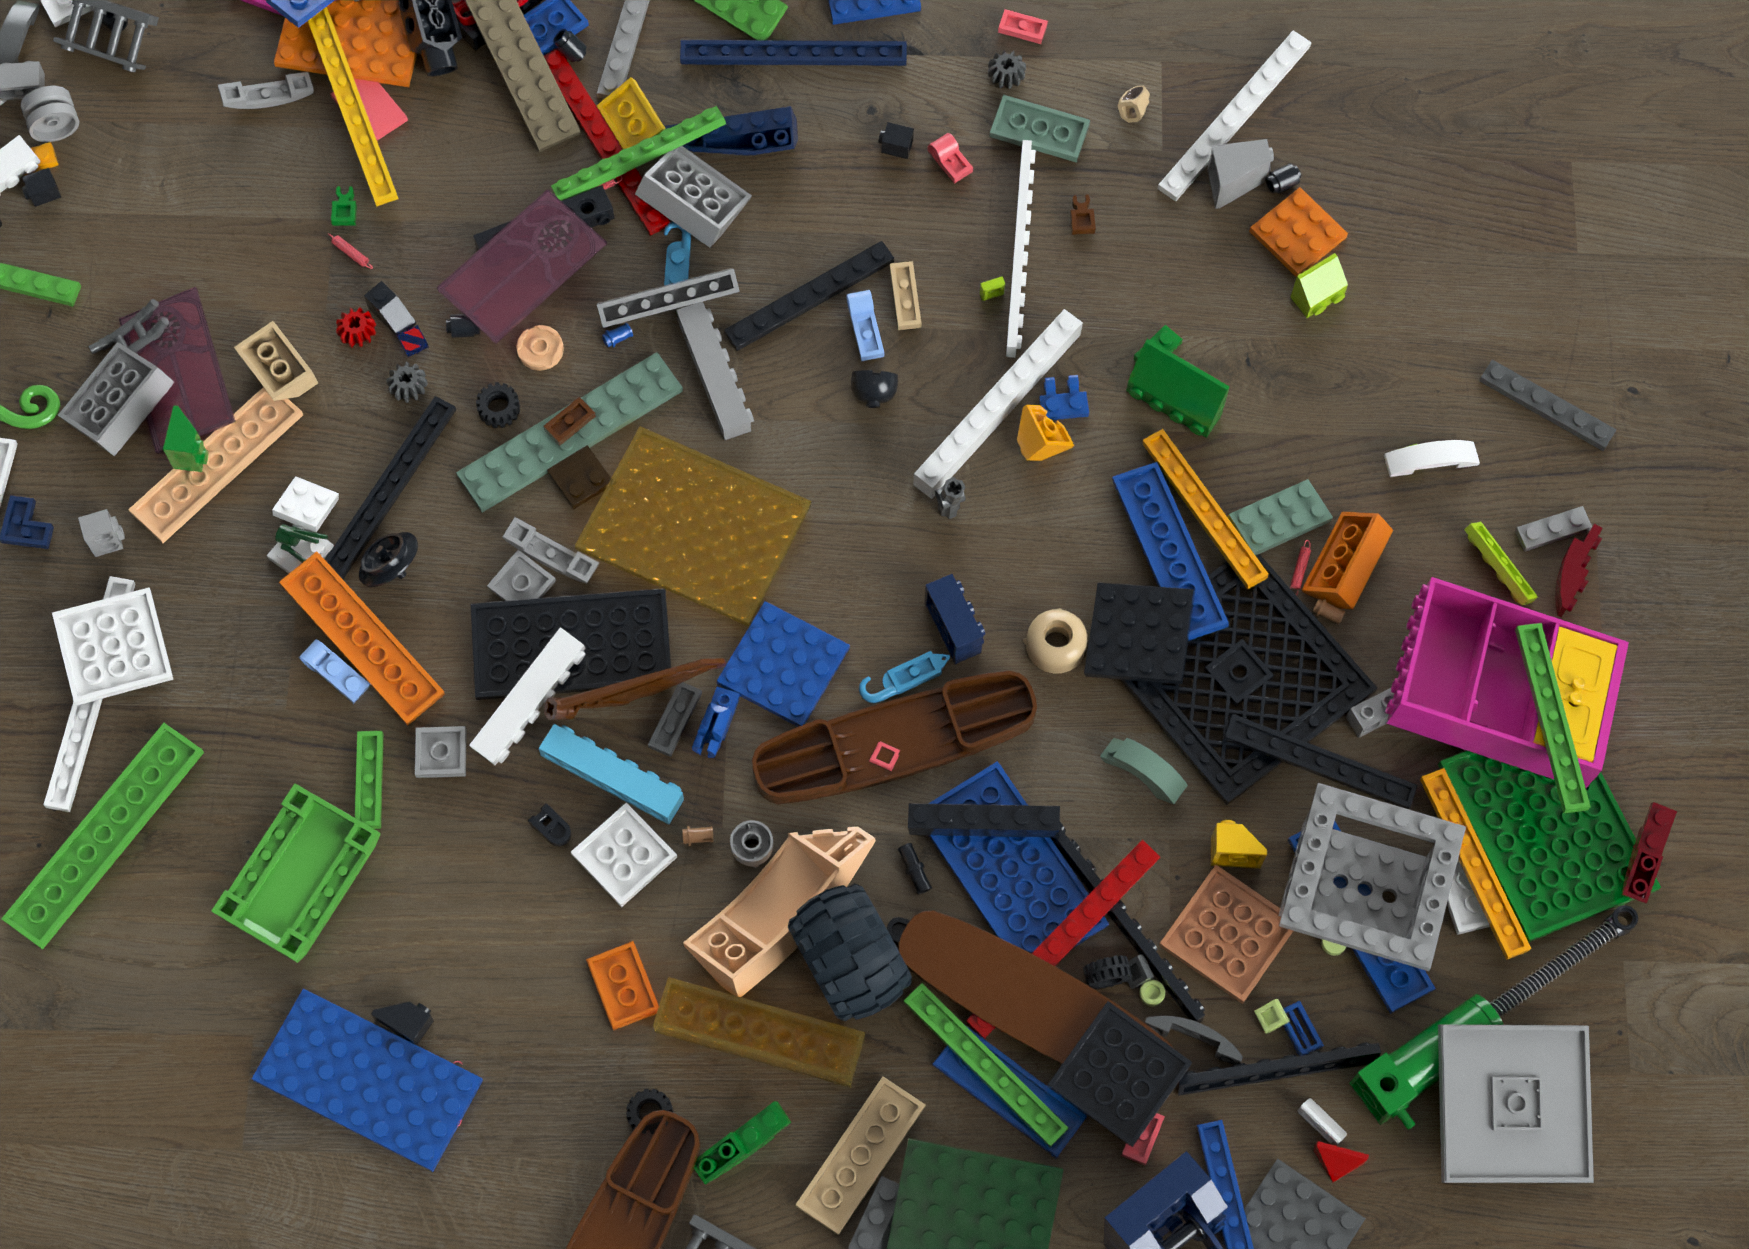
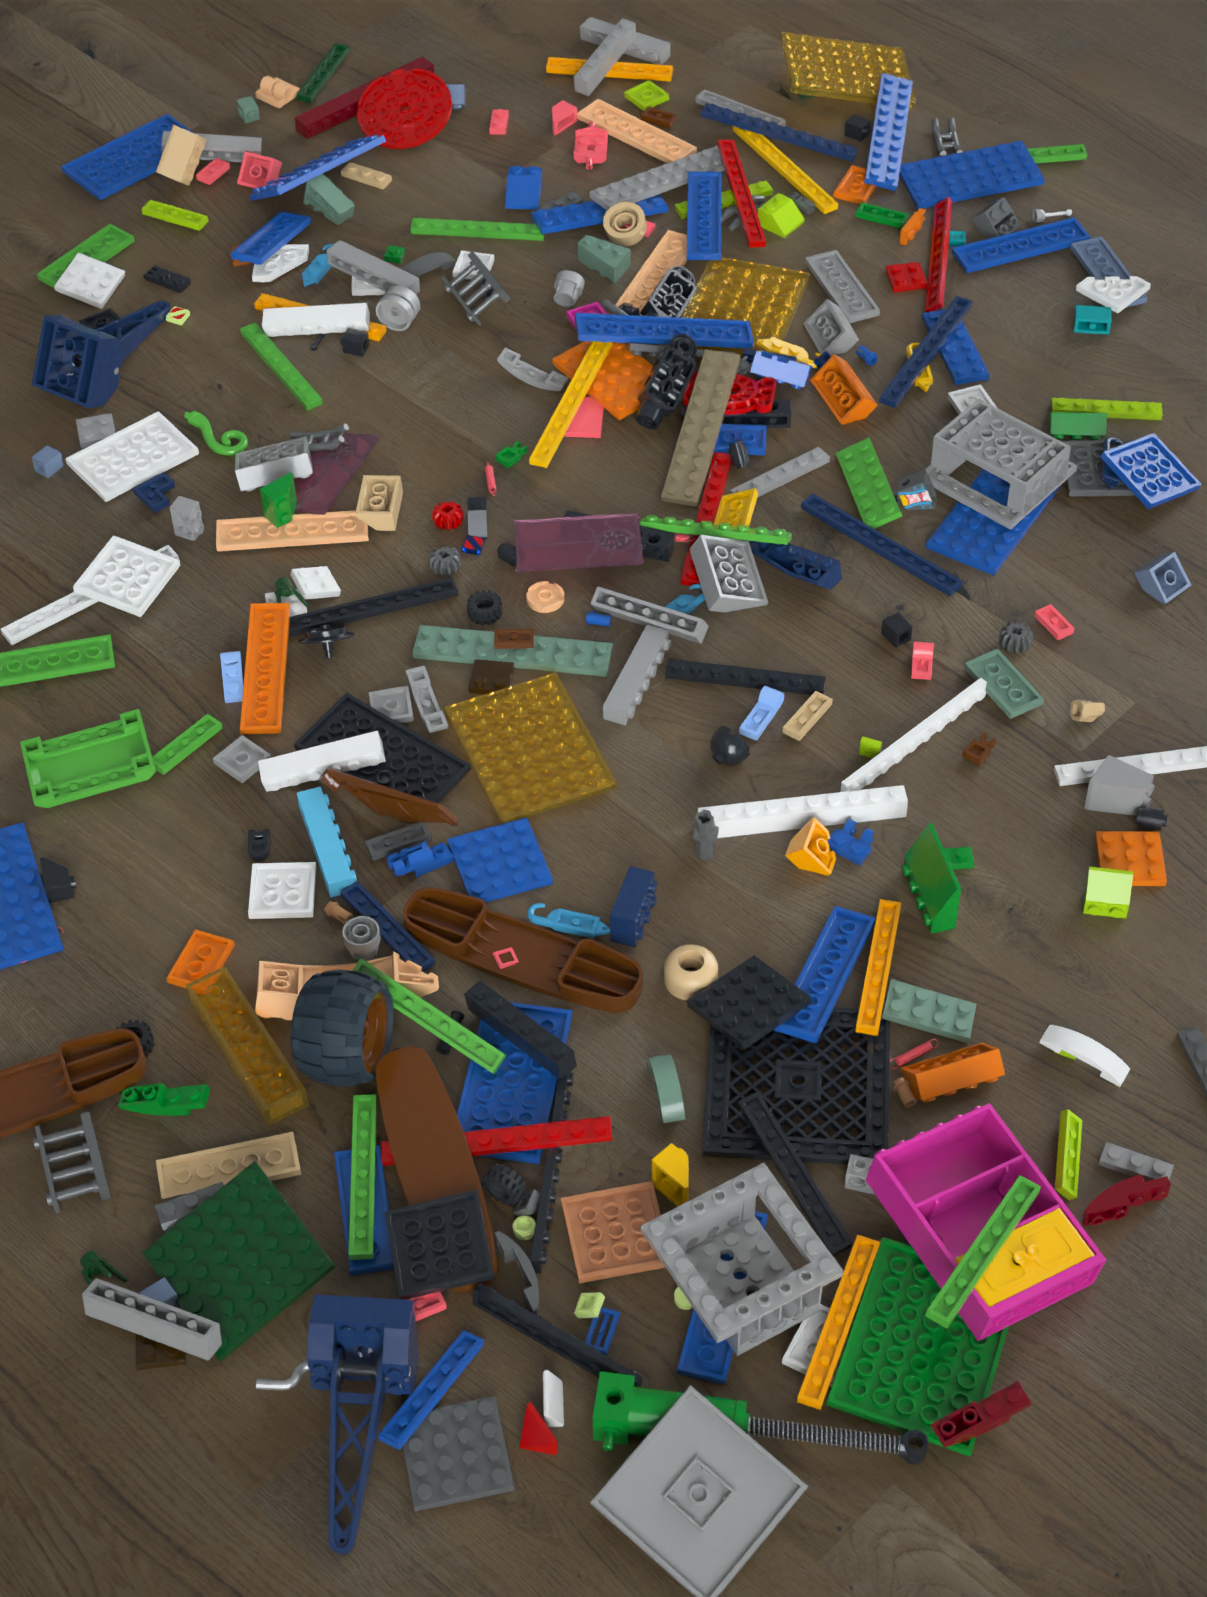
camera: 45 degrees right, 20 degrees down
none -> dark blue plate [340,881,435,972]
none -> bright green plate [353,958,507,1074]

